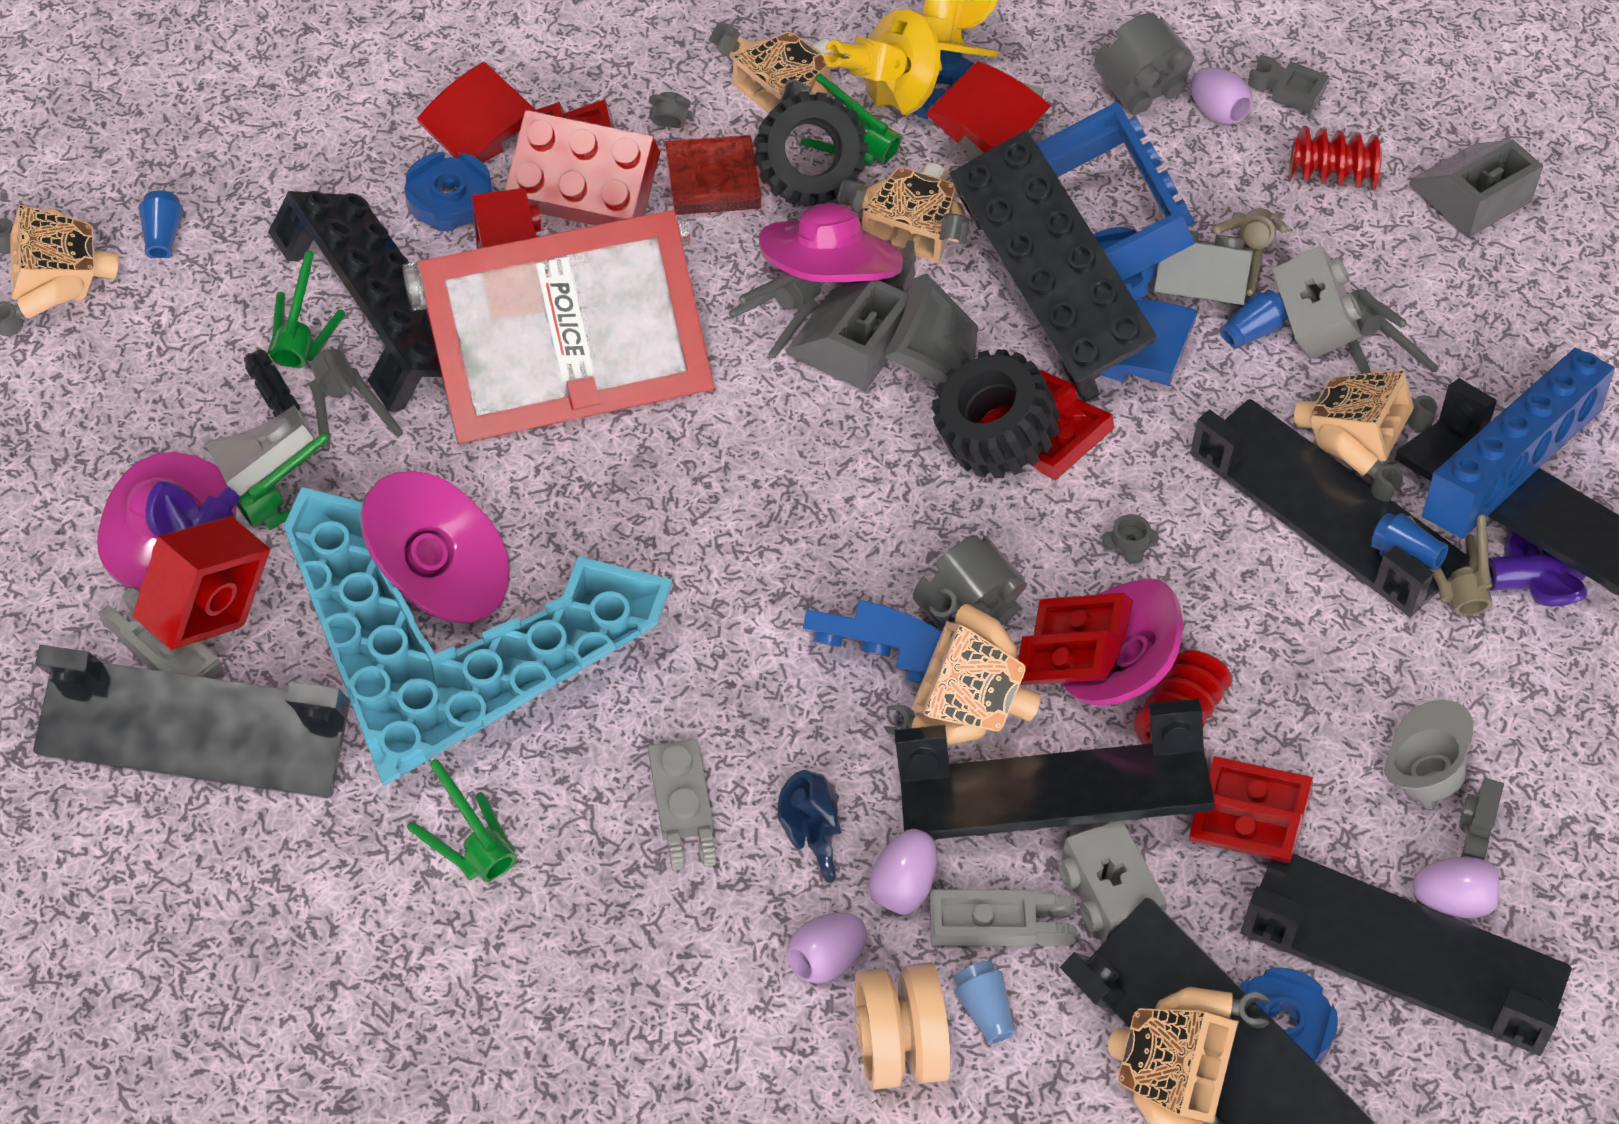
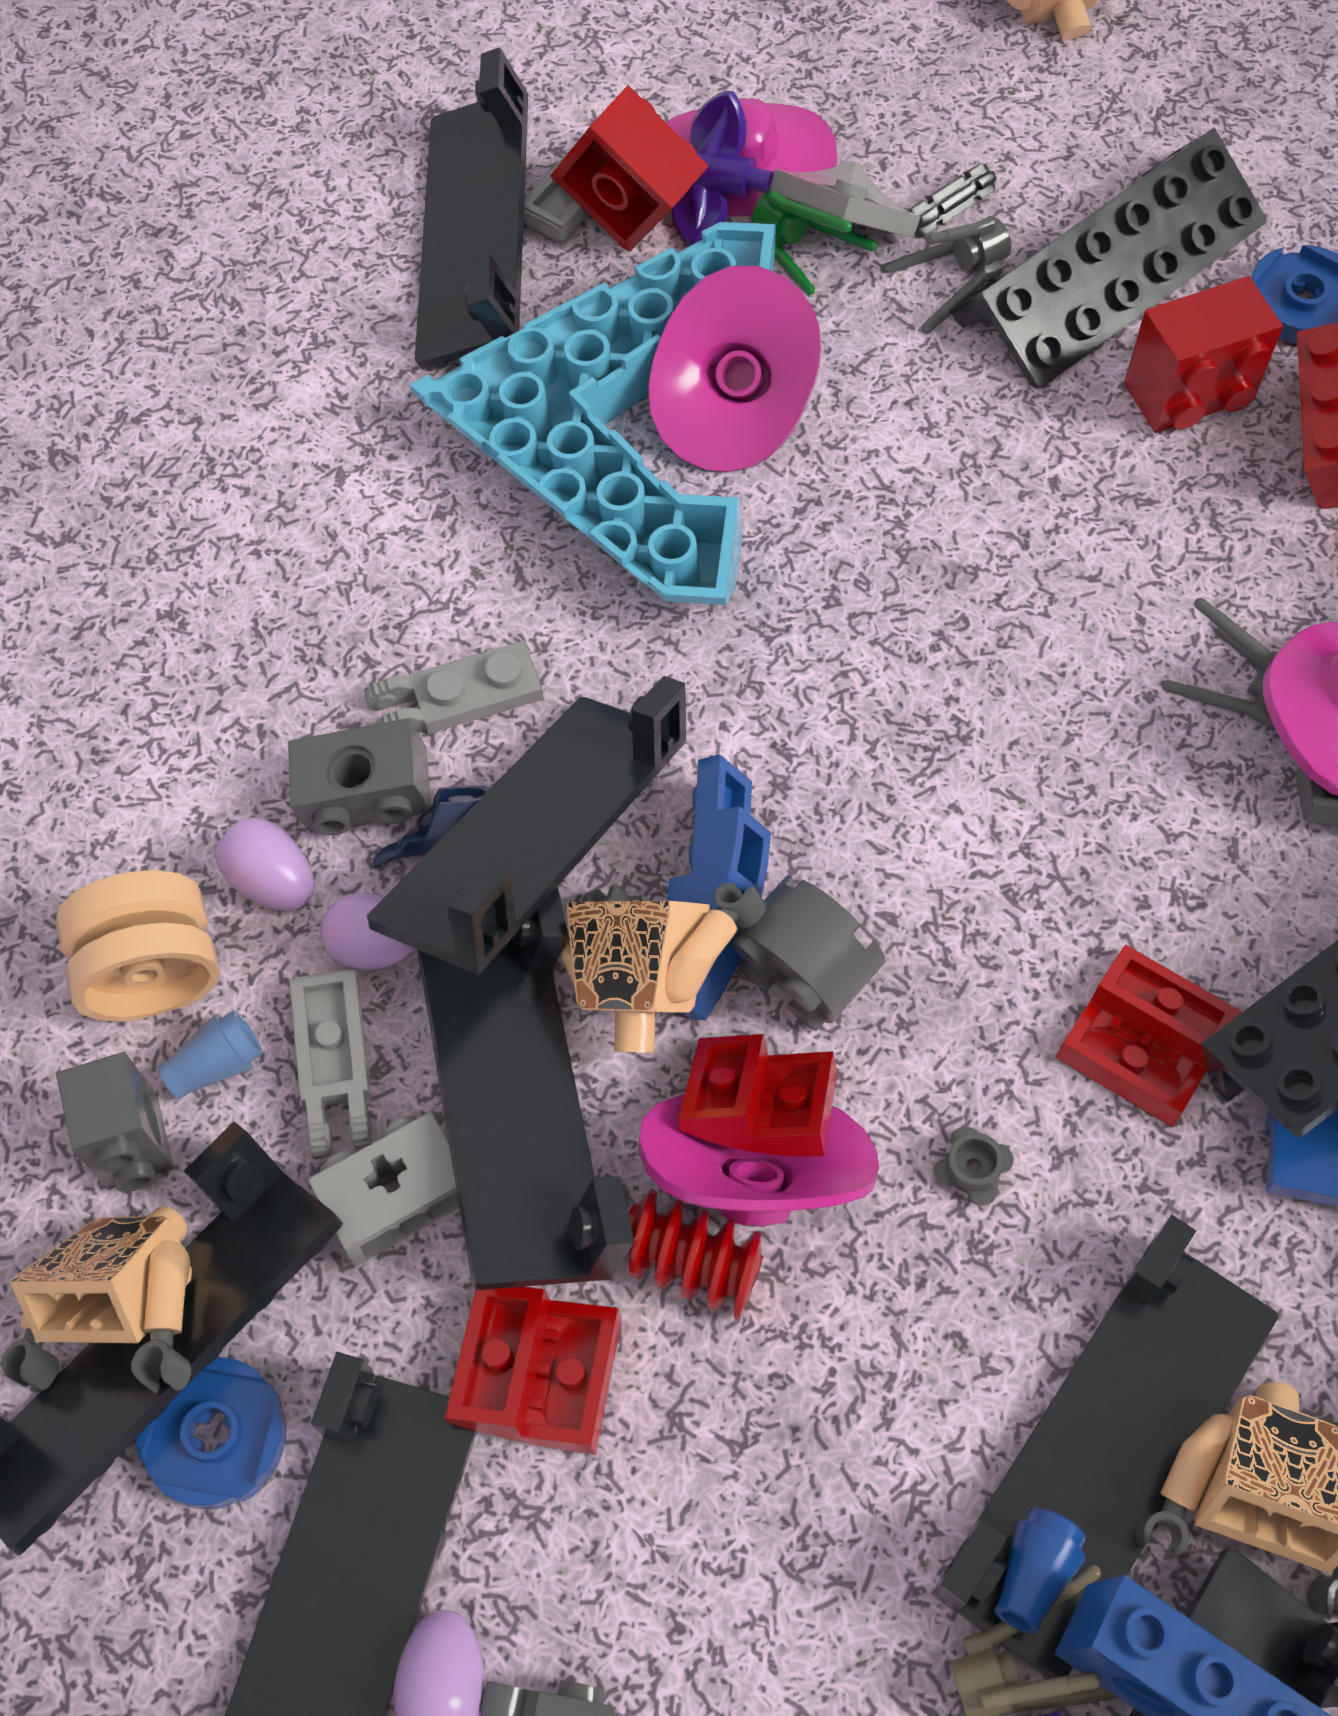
camera: 85 degrees right, 10 degrees up
blue cone [138,190,184,258] -> none
green plant [267,250,345,369] -> none
door [402,210,715,445] -> none
green plant [407,759,517,882] -> none
dark grey slope [786,280,909,391] -> none
dark grey plate [884,273,978,386] -> none
black tyre [932,349,1060,479] -> none
light grey piece [1384,700,1474,810] -> none
none -> dark grey brick [55,1051,174,1192]
none -> dark grey brick [288,718,431,835]
none -> black bracket [367,676,686,975]

